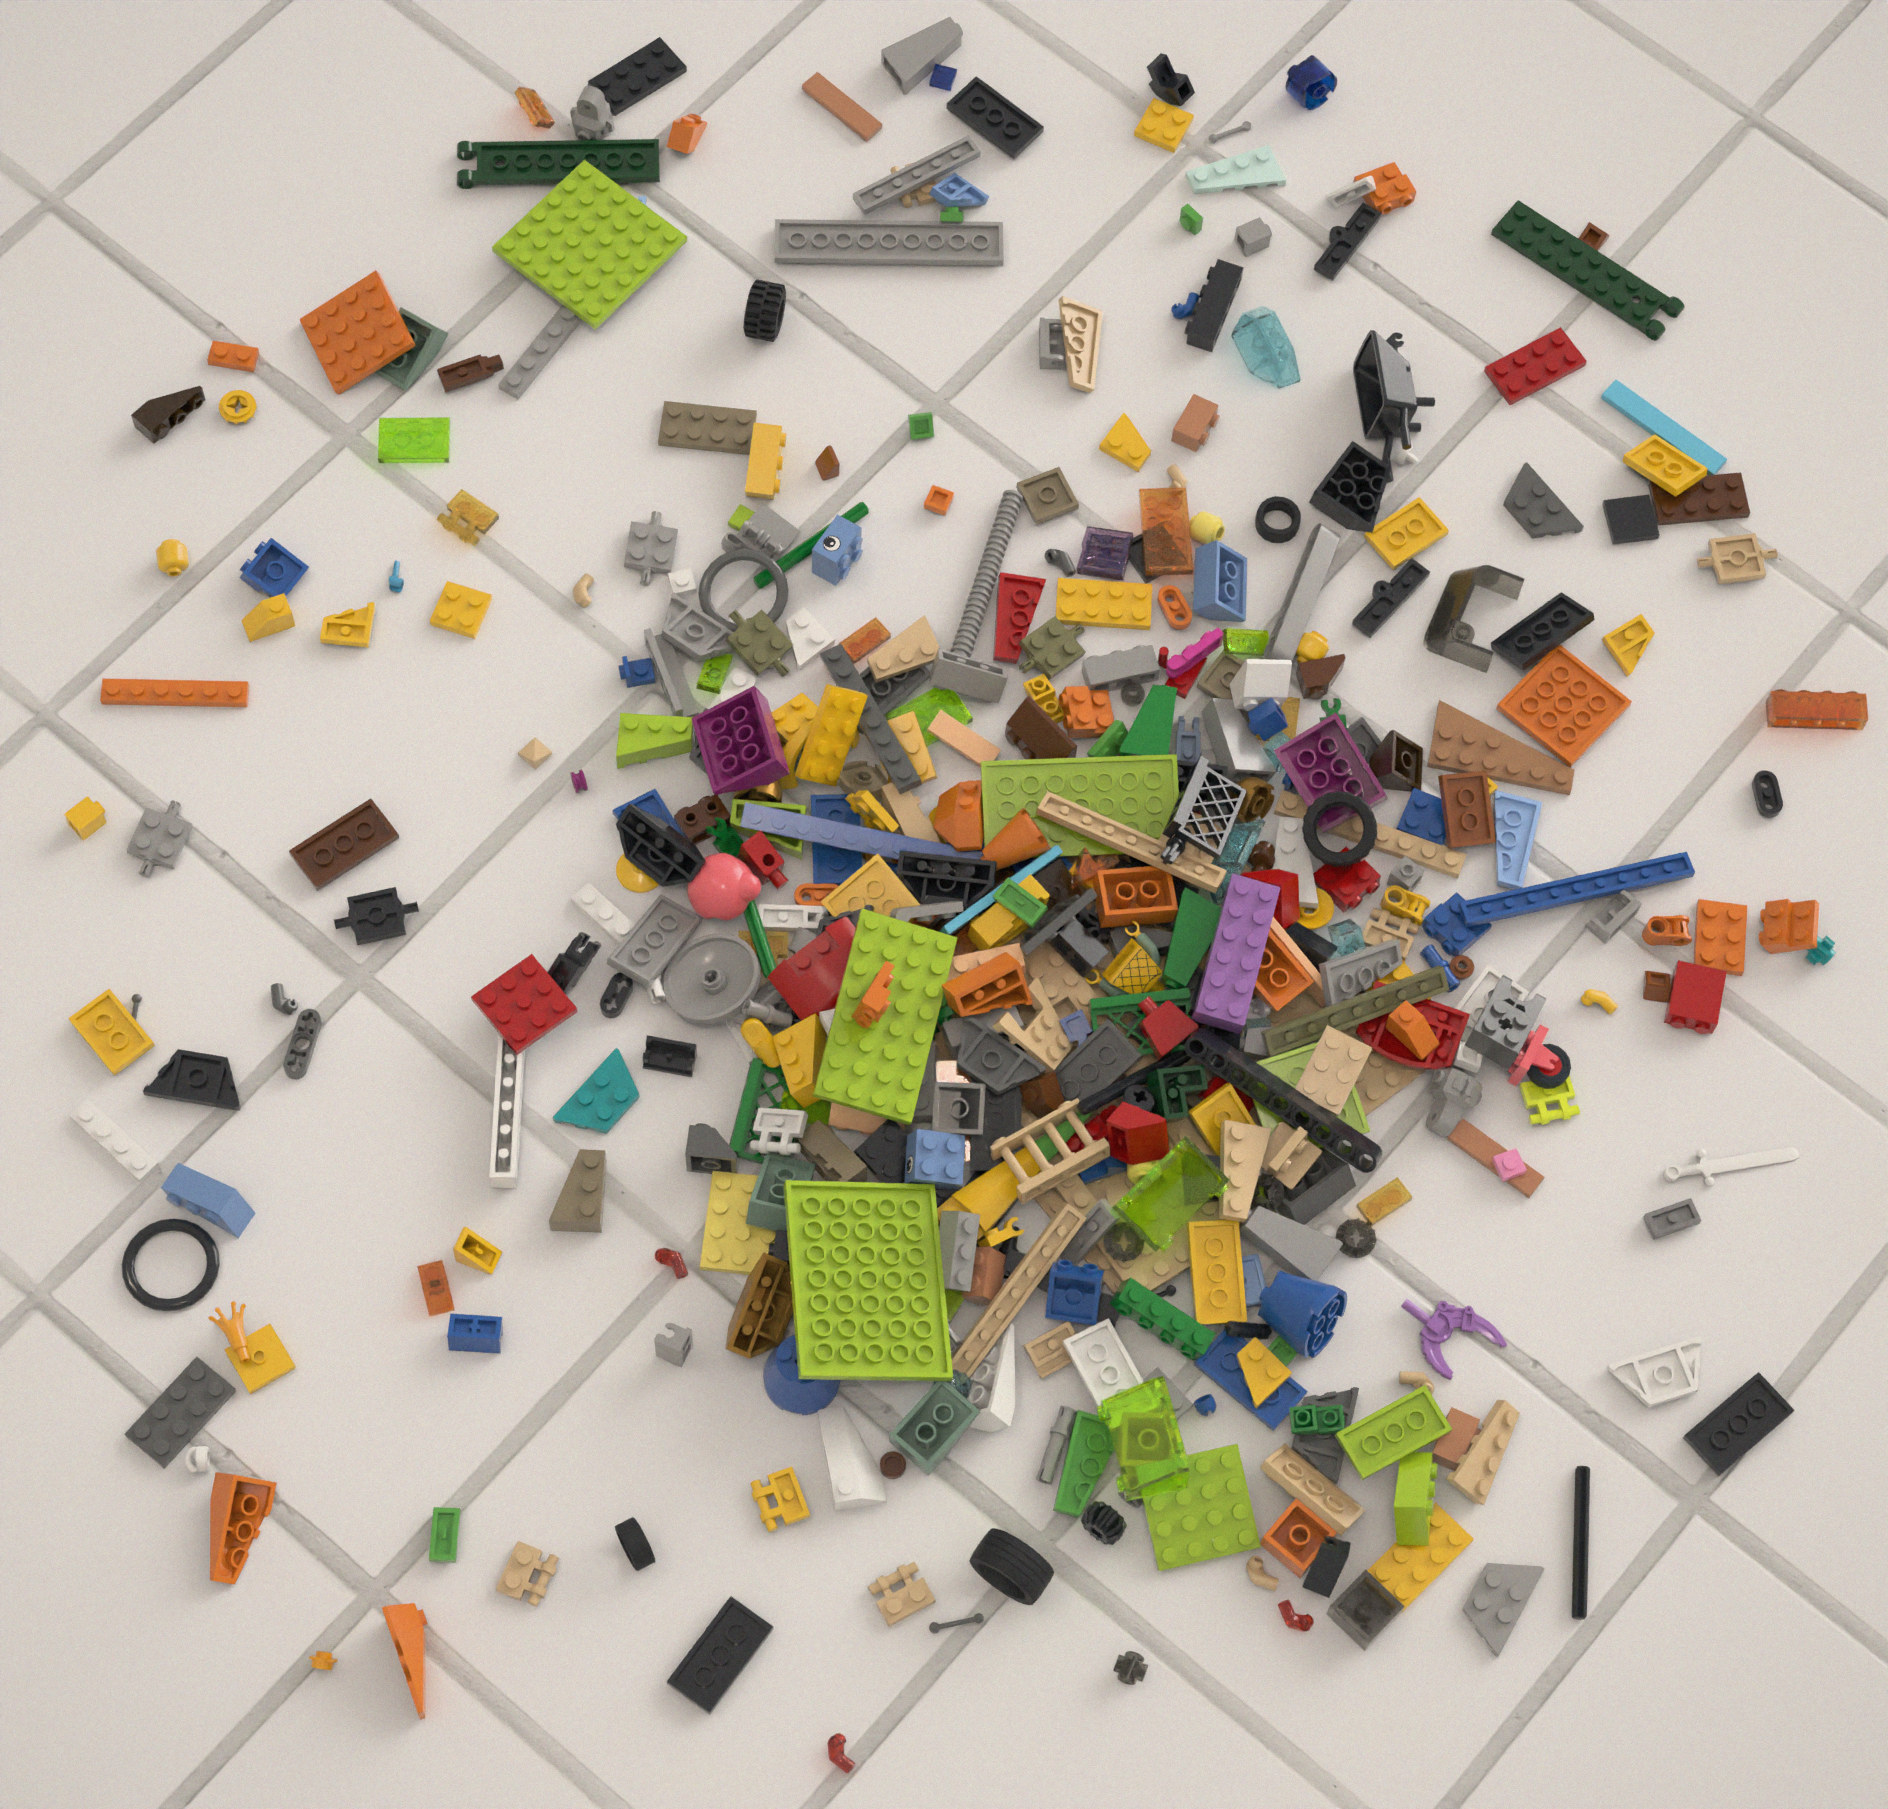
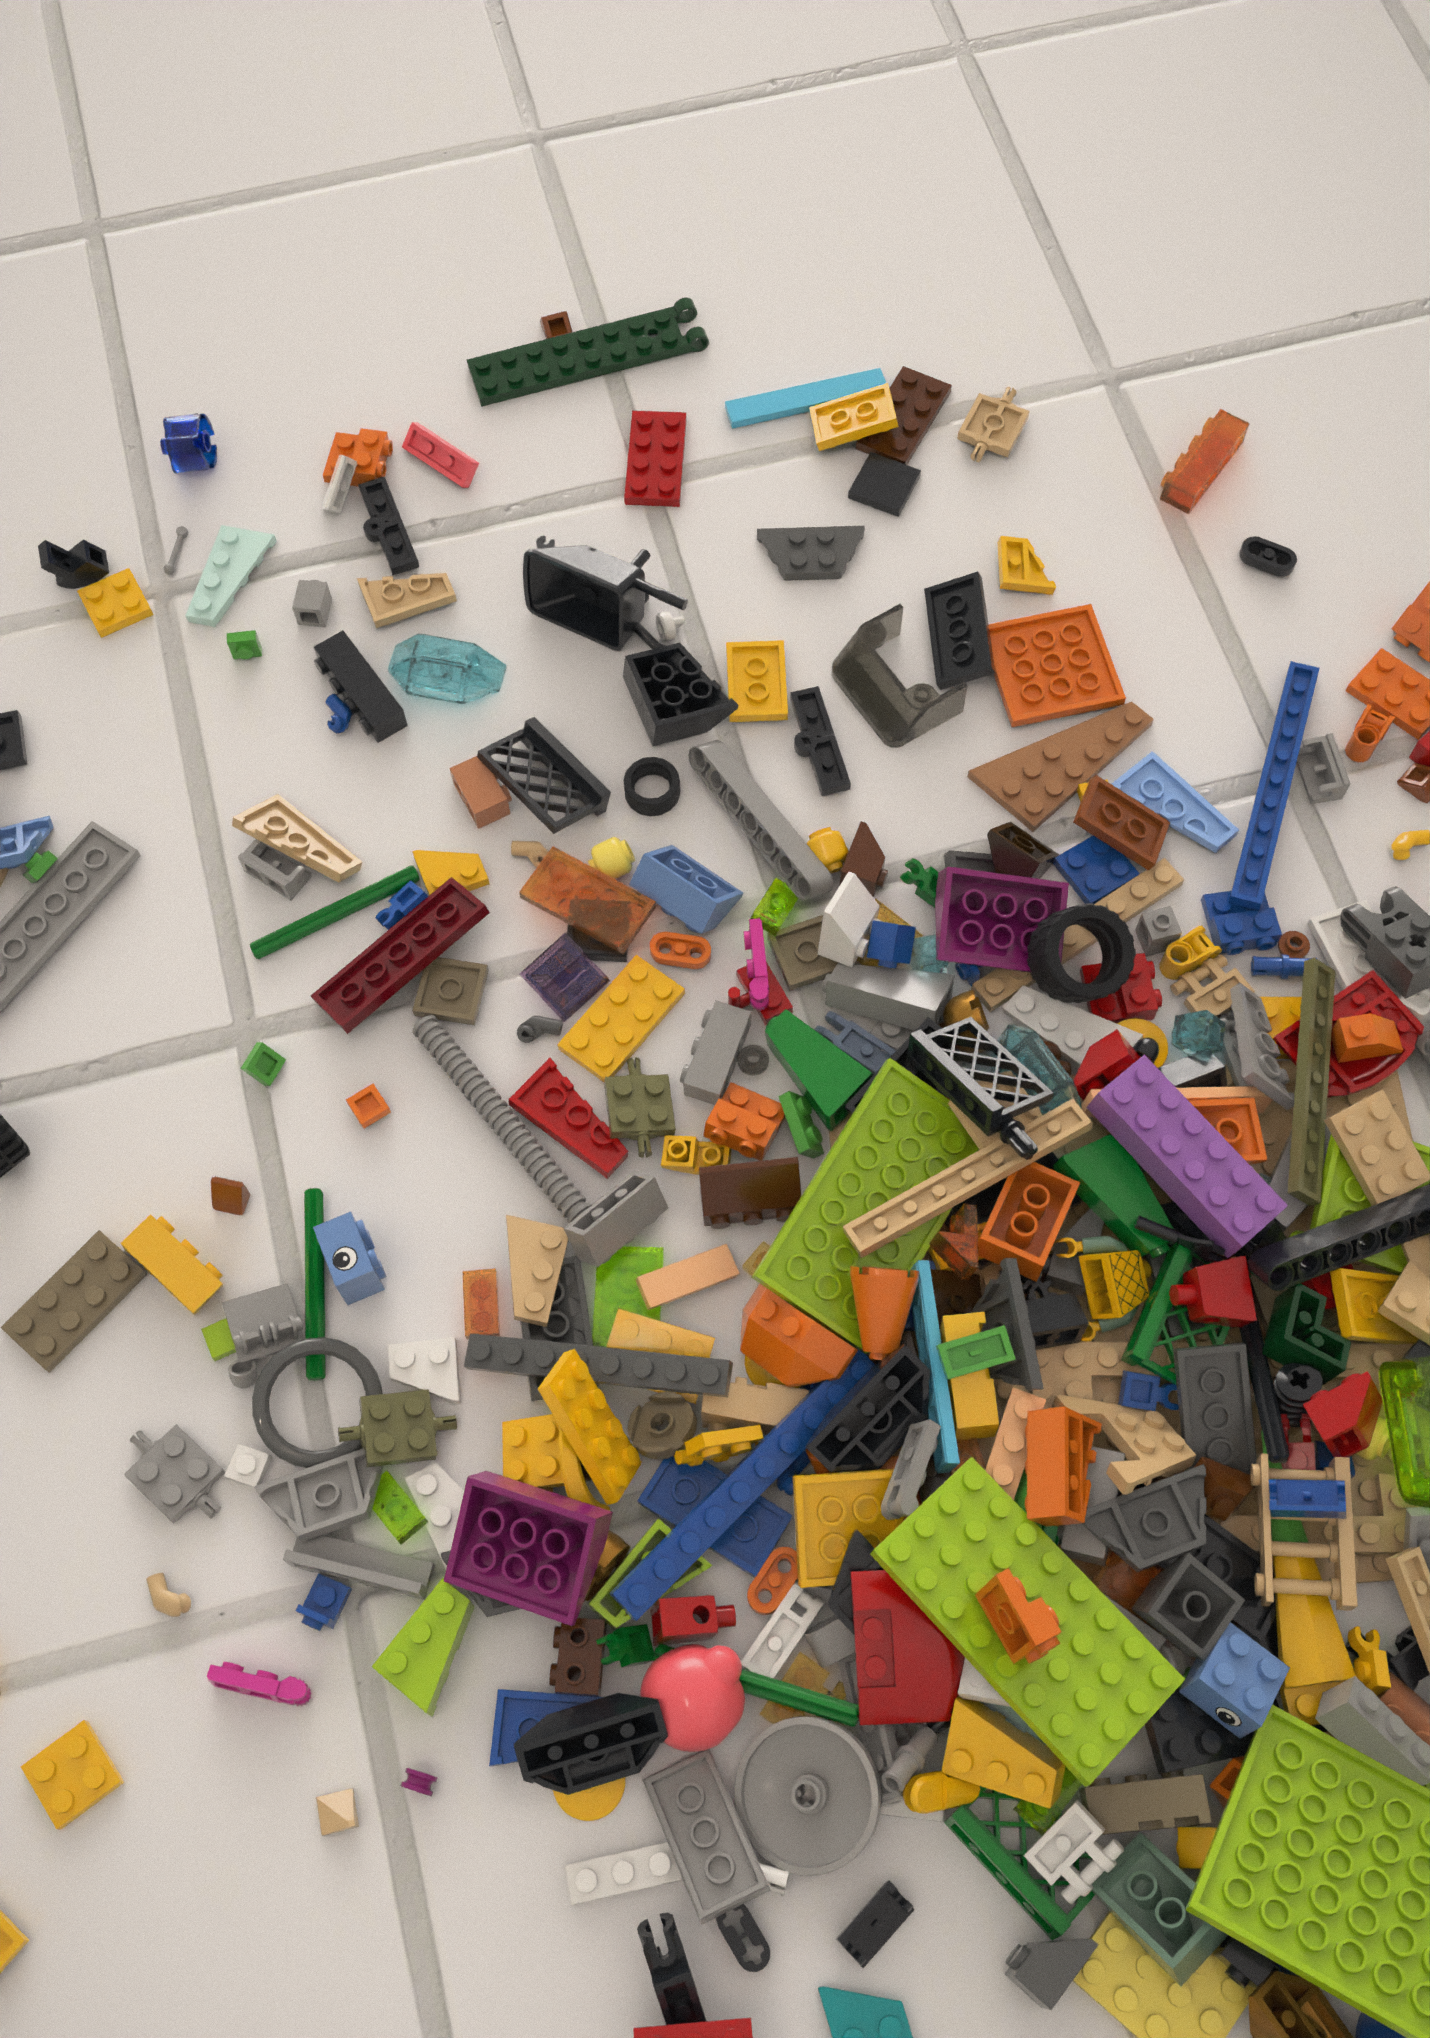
camera: 50 degrees left, 0 degrees up
none -> dark pink hinge [206,1662,312,1707]
none -> green axle [250,865,420,959]
none -> dark red plate [311,877,490,1034]
none -> tan wing [357,573,457,628]
none -> blue plate [375,880,428,930]
none -> coral plate [402,422,479,488]
none -> black fence [477,717,611,834]
none -> black hinge [1133,1038,1159,1064]
none -> black piece [1134,1216,1225,1262]
none -> blue hinge [1269,1479,1347,1519]

